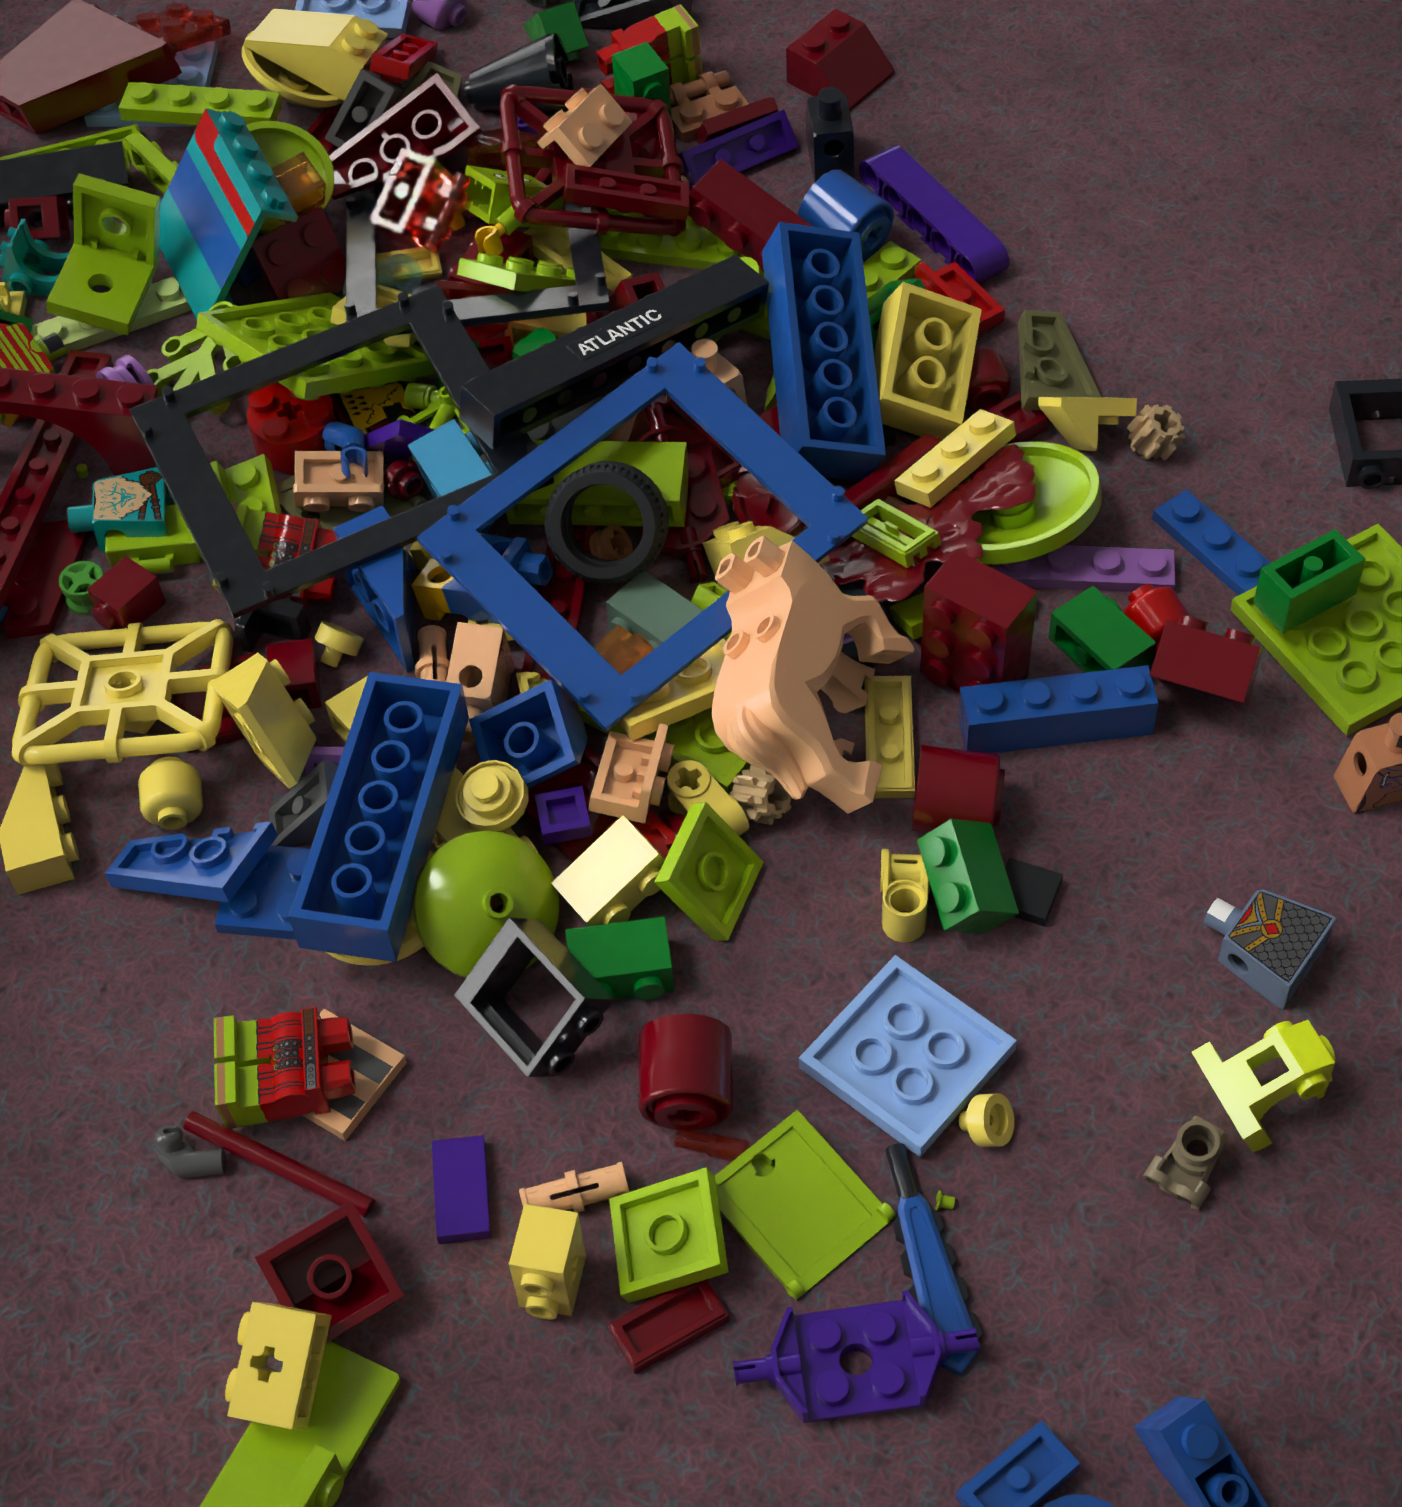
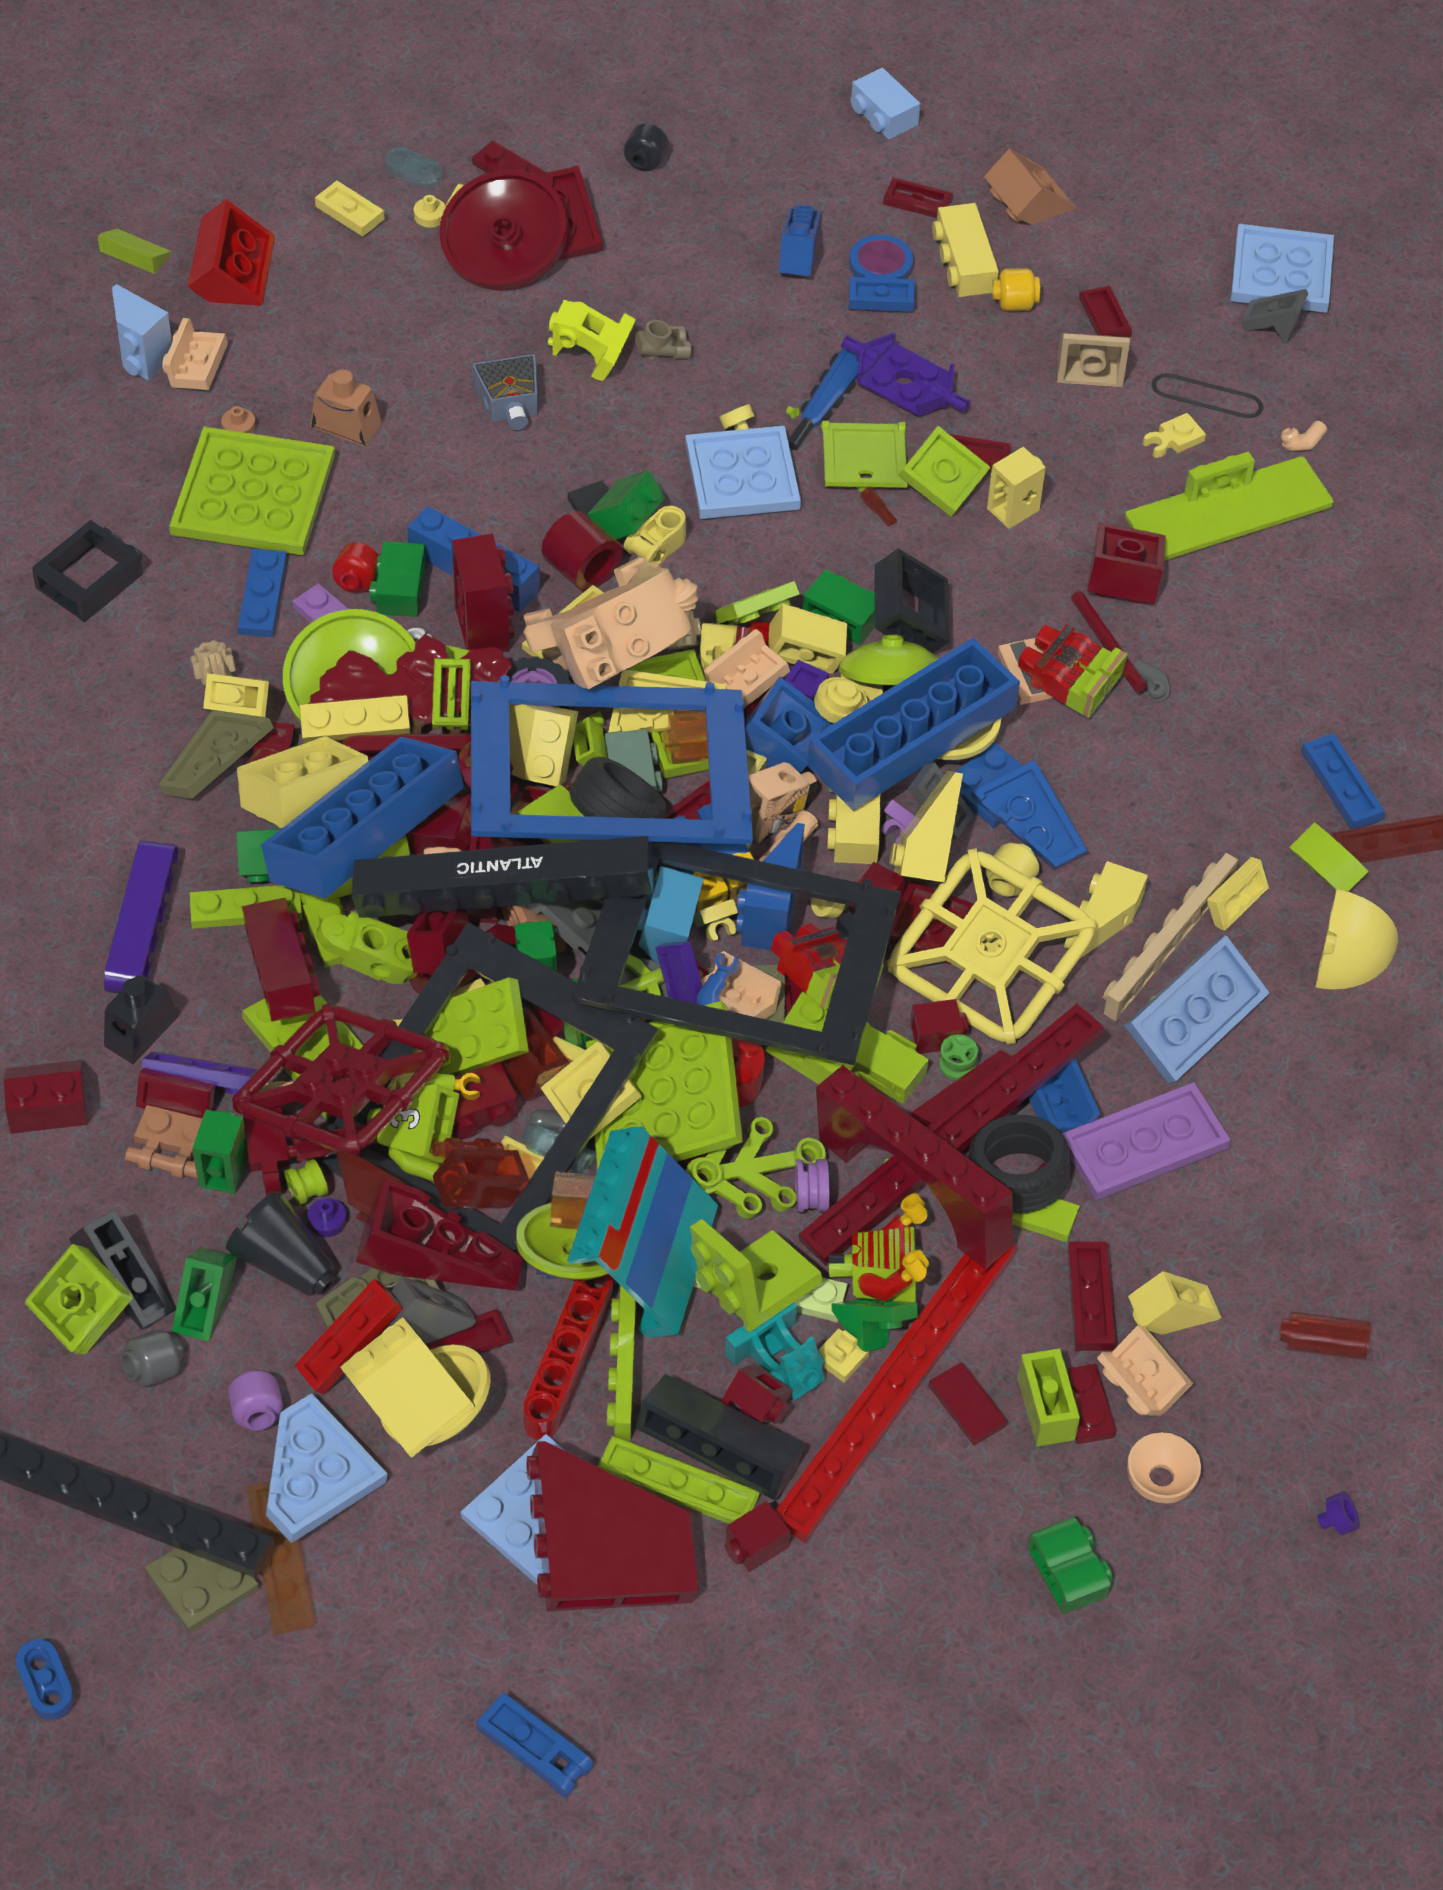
camera: 145 degrees left, 0 degrees up
torso [67,467,171,554] -> none
lime plate [118,82,282,125] -> none
clear red plate [128,3,231,53] -> none
light yellow brick [225,1302,332,1429] -> none
dark purple tile [432,1135,491,1244] -> none
light nougat pin [519,1162,629,1213] -> none
light nougat bracket [537,84,632,167] -> none
dark red plate [564,163,690,221] -> none
hips [596,4,703,95] -> none
dark red piece [638,1013,733,1131] -> none
blue piece [798,170,894,261] -> none
red bracket [915,262,1005,335] -> none
dark red slope [1150,614,1263,703] -> none
green brick [1253,529,1366,634] -> none

